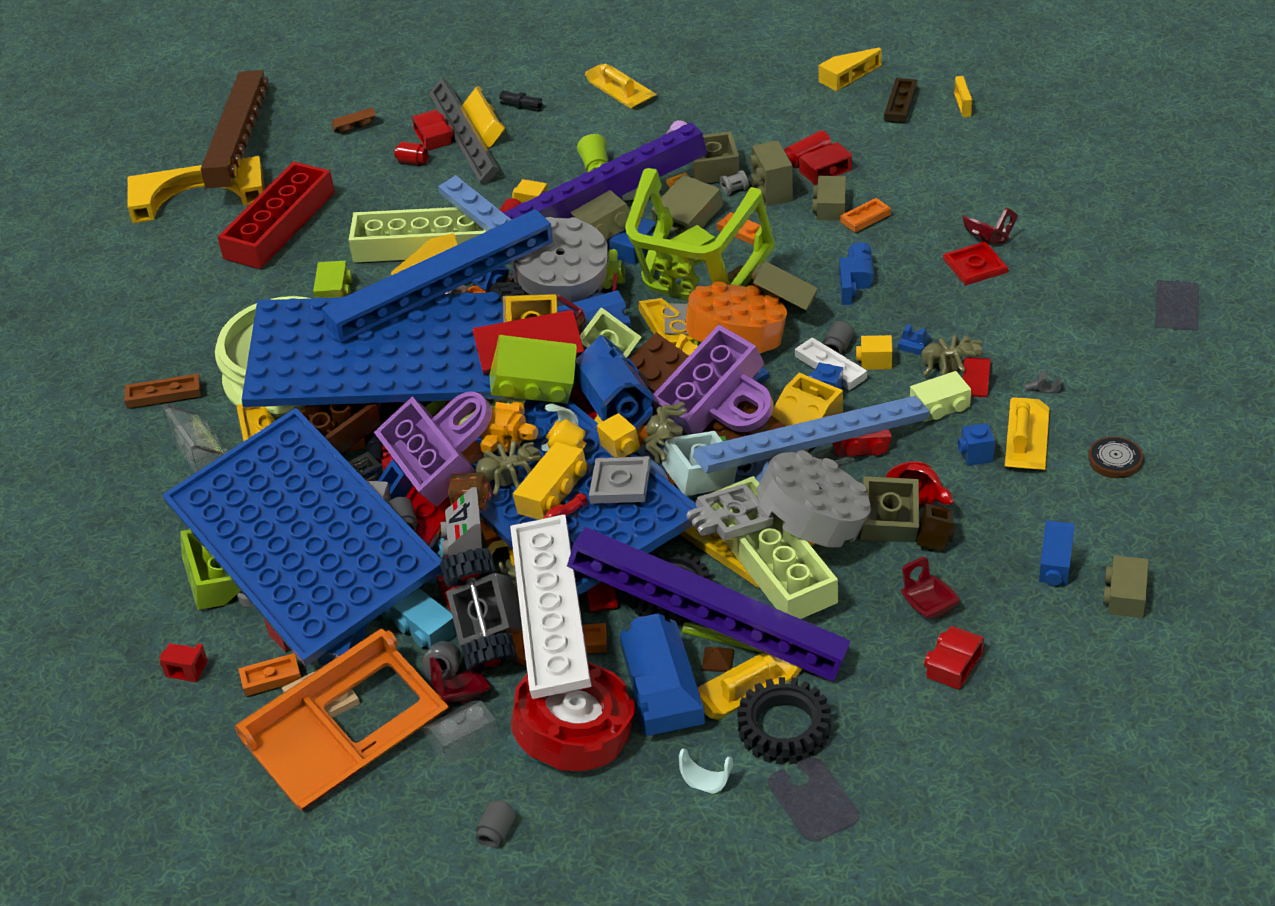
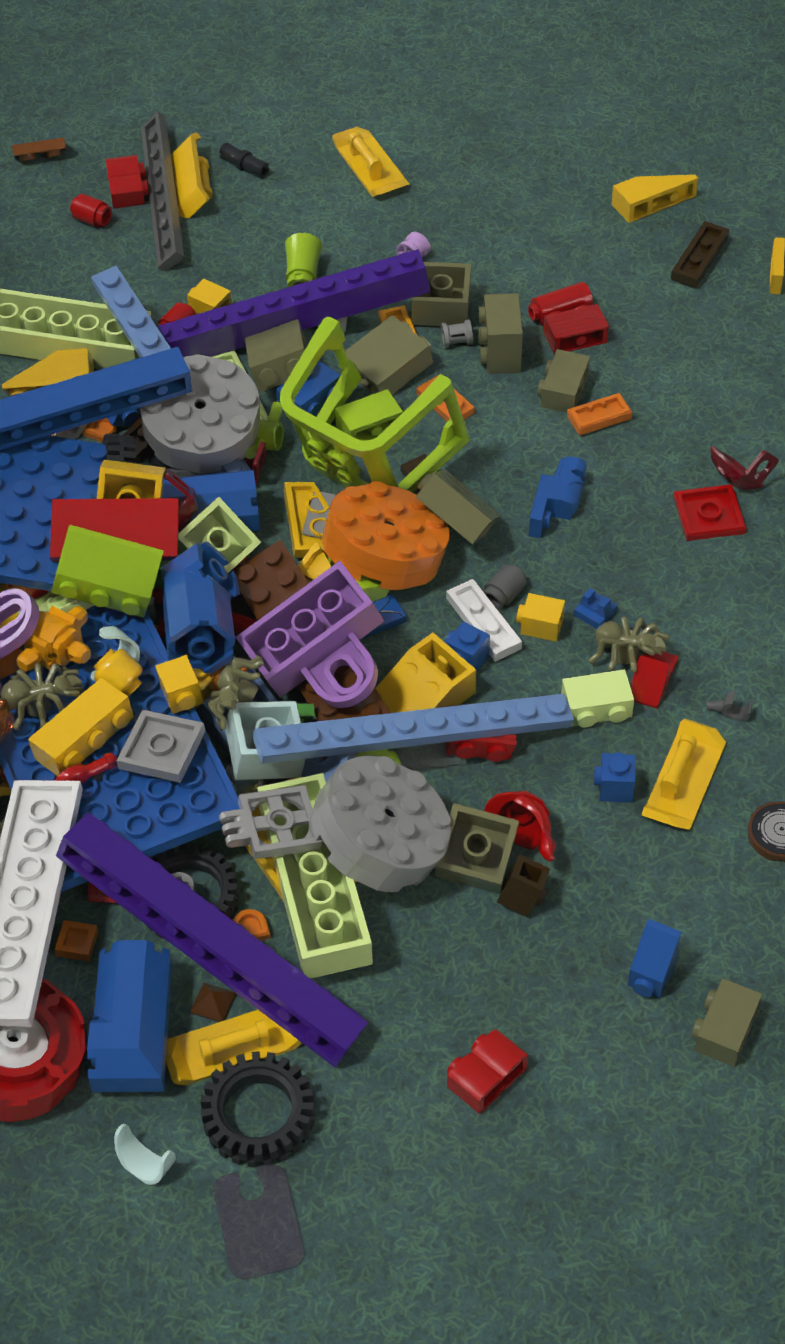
camera: 10 degrees right, 10 degrees up
dark red piece [901,556,960,619] -> none

